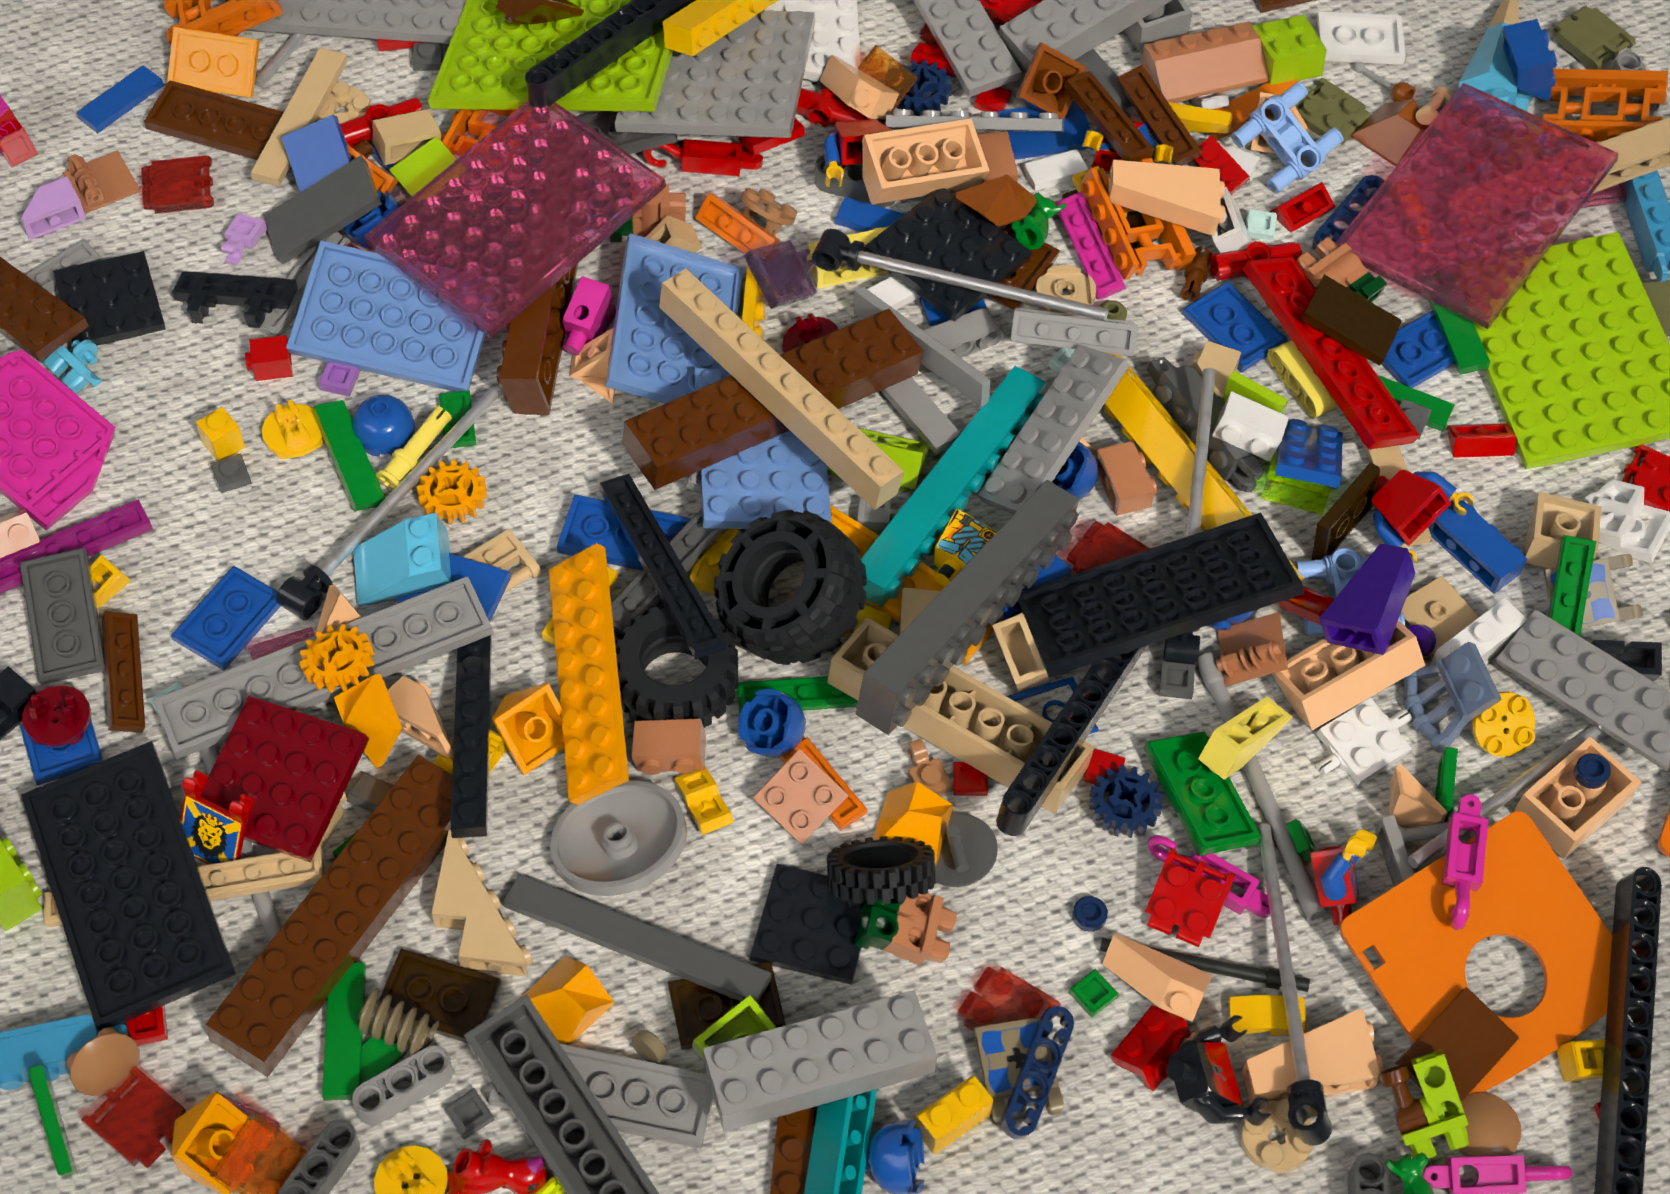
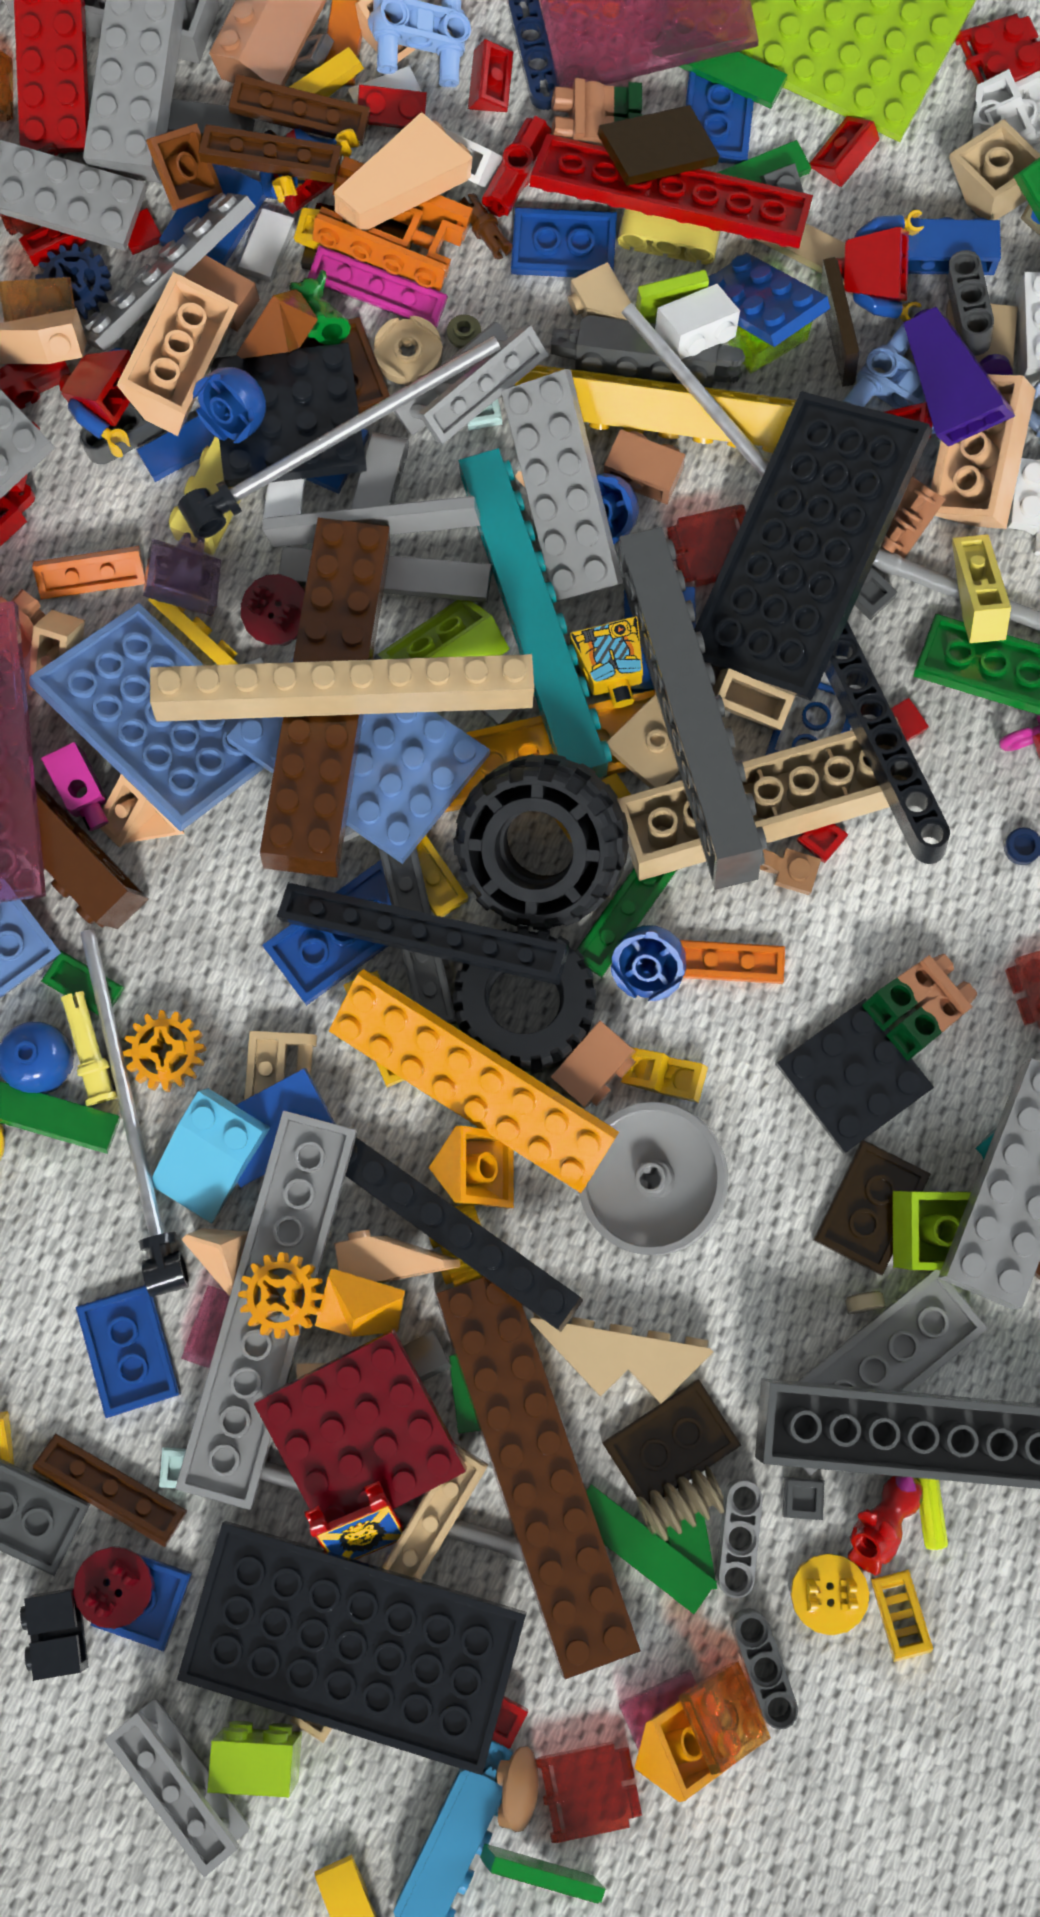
camera: 45 degrees left, 20 degrees up
dark grey tile [503,874,771,1004] -> none
light orange slope [519,956,614,1045] -> none
medium nougat plate [741,188,798,236] -> none
nougat hinge [753,748,849,845] -> none
black tyre [826,836,936,904] -> none
light orange slope [873,782,953,866] -> none
dark grey shield [935,813,998,887] -> none
dark blue gear [1089,765,1163,838] -> none
light aqua tile [1245,209,1277,241] -> none
none -> blue cylinder [193,367,266,443]
none -> dark grey beam [947,250,994,356]

